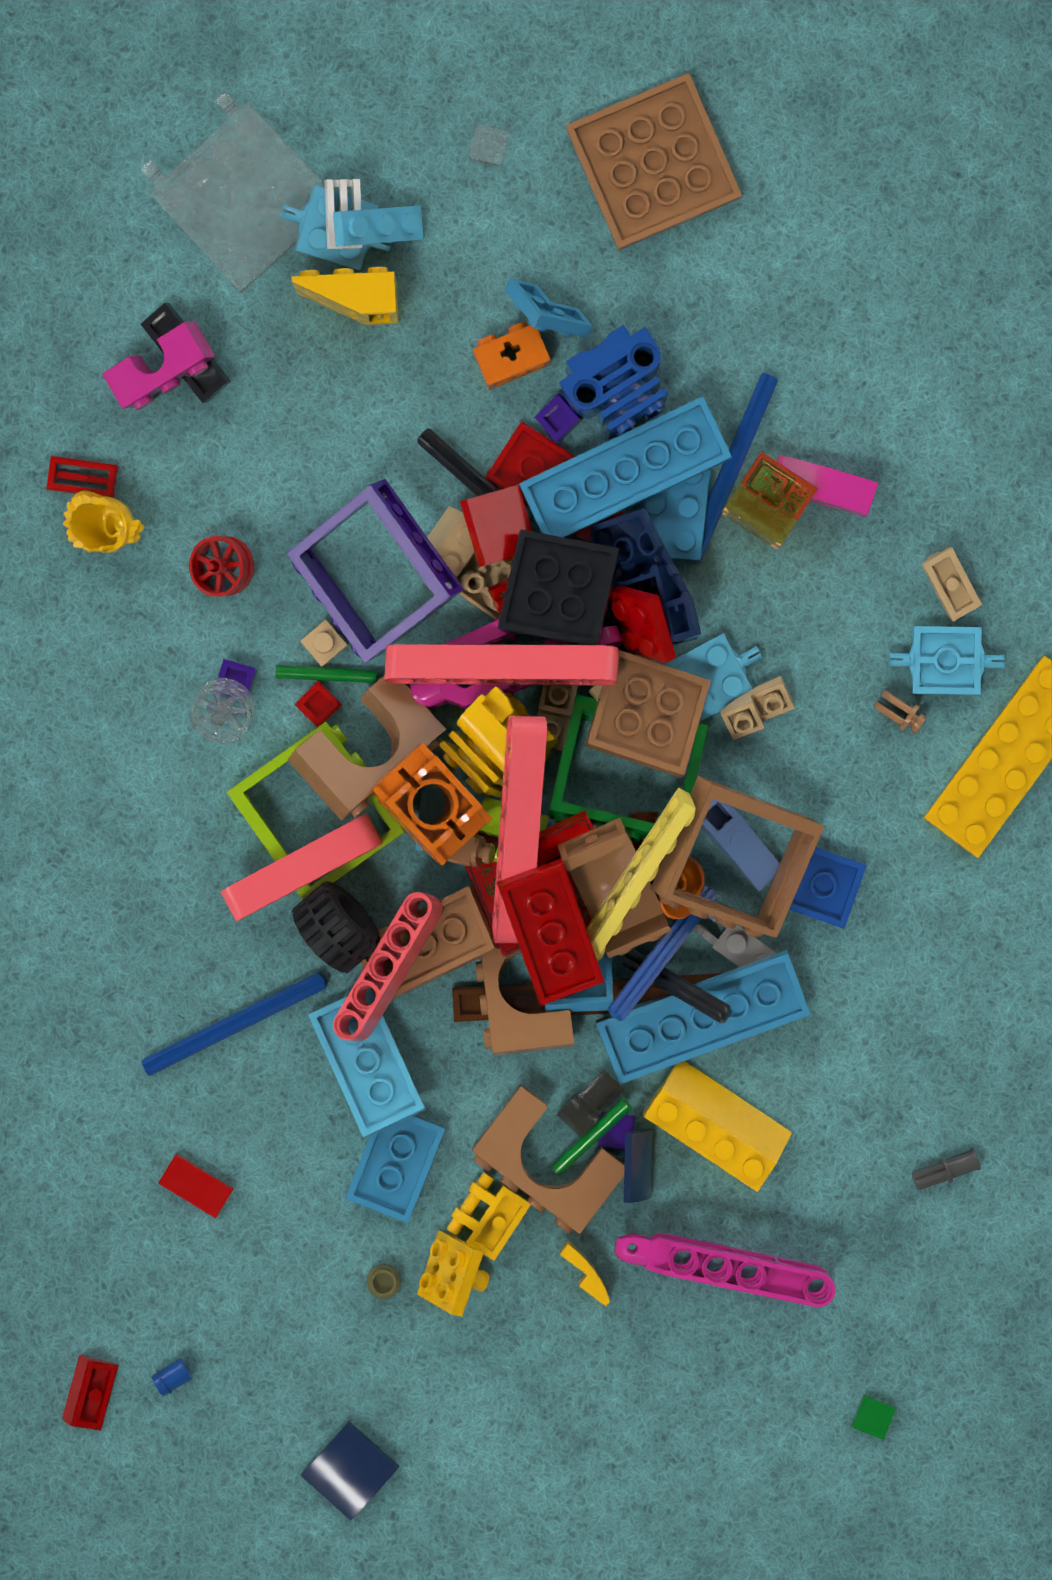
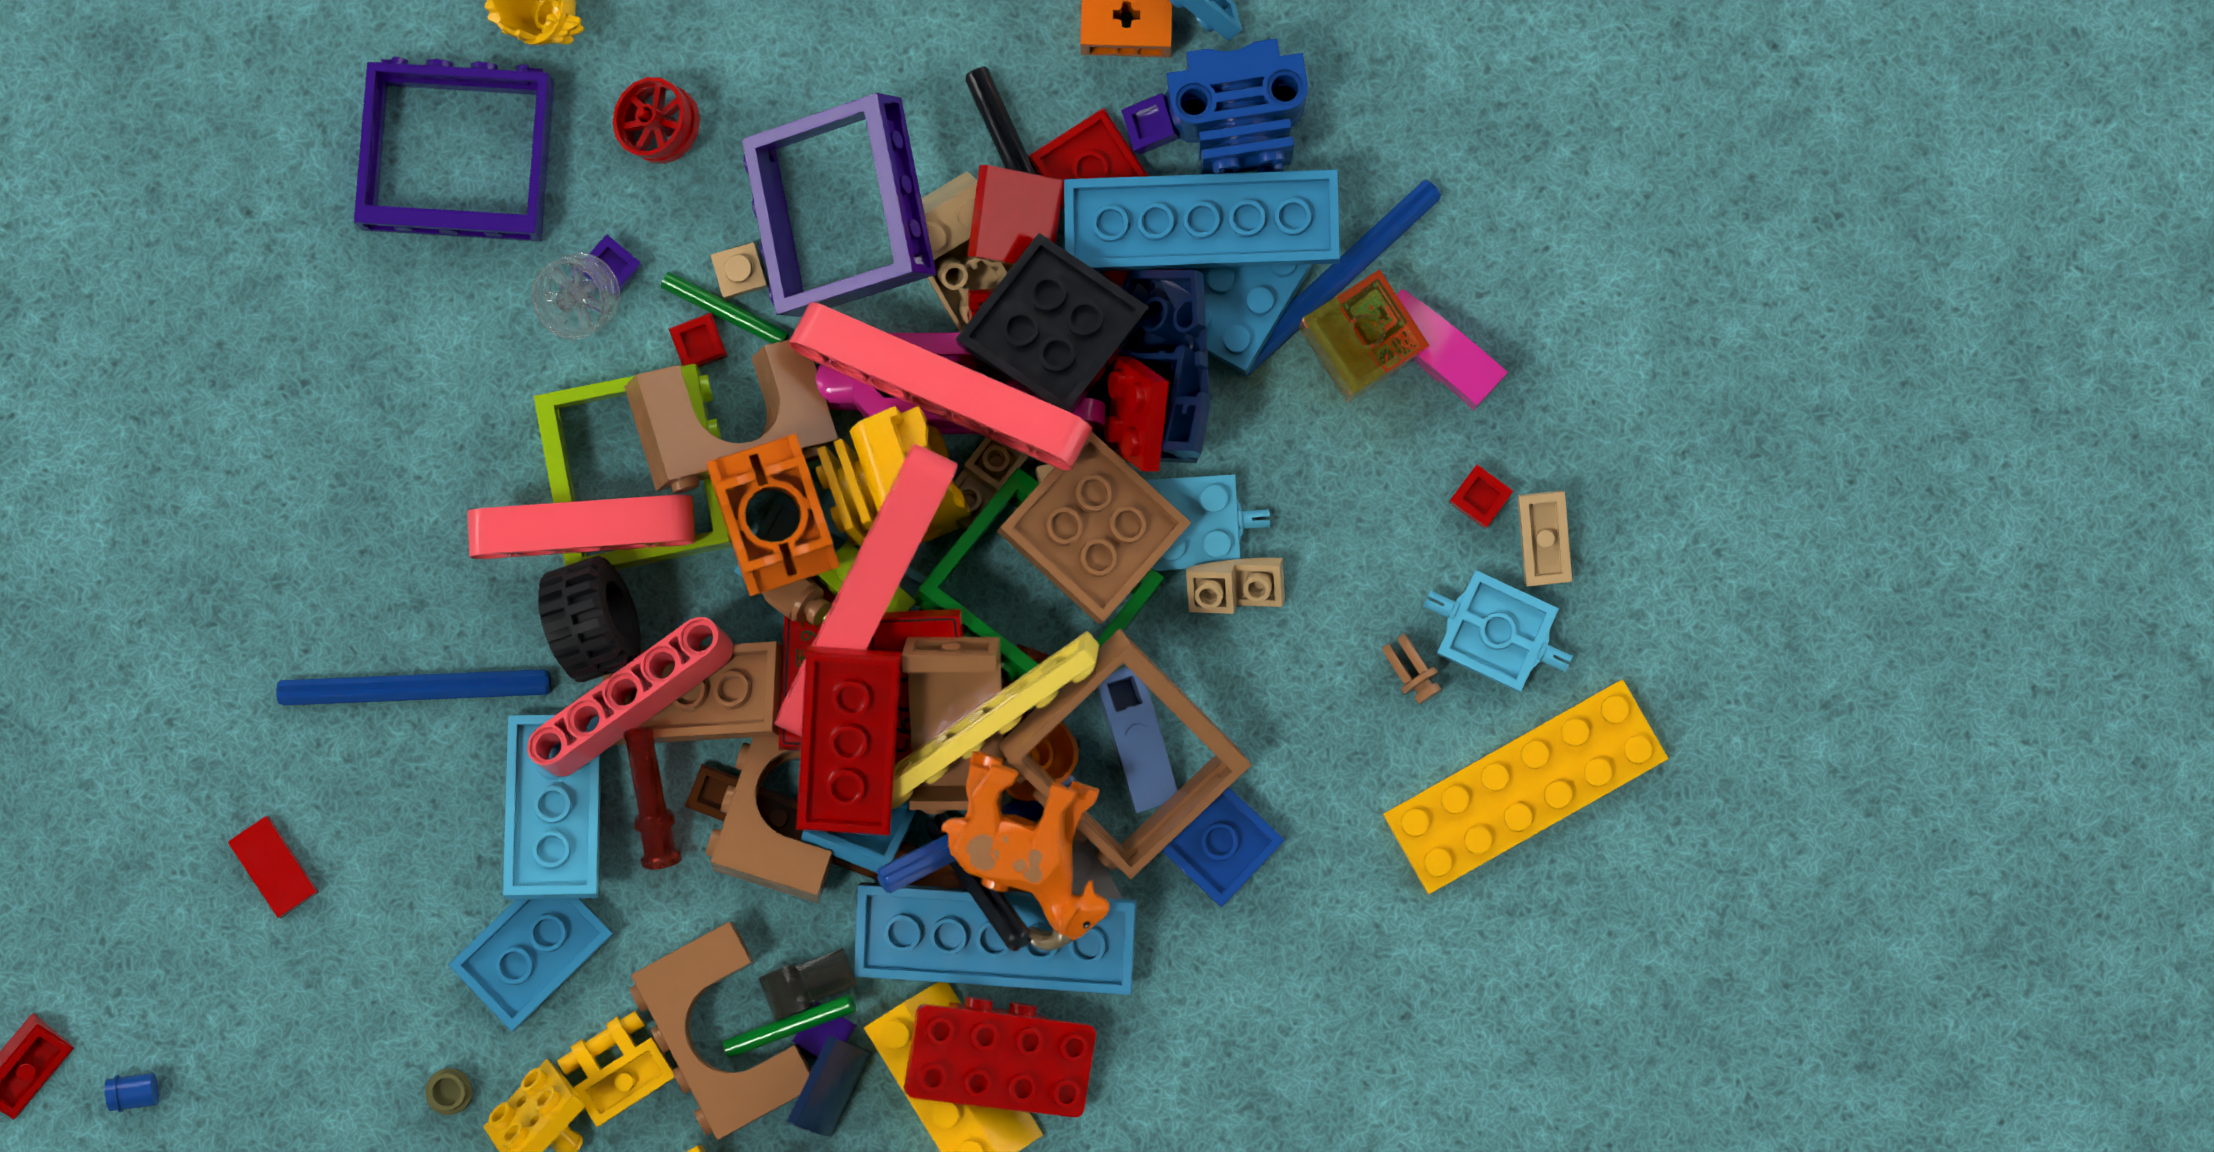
camera: 25 degrees right, 5 degrees down
none -> dark purple window [354,56,554,242]
none -> clear red pin [623,726,682,869]
none -> red bracket [904,996,1096,1117]
none -> orange animal [941,750,1110,951]
none -> red plate [1448,464,1513,529]

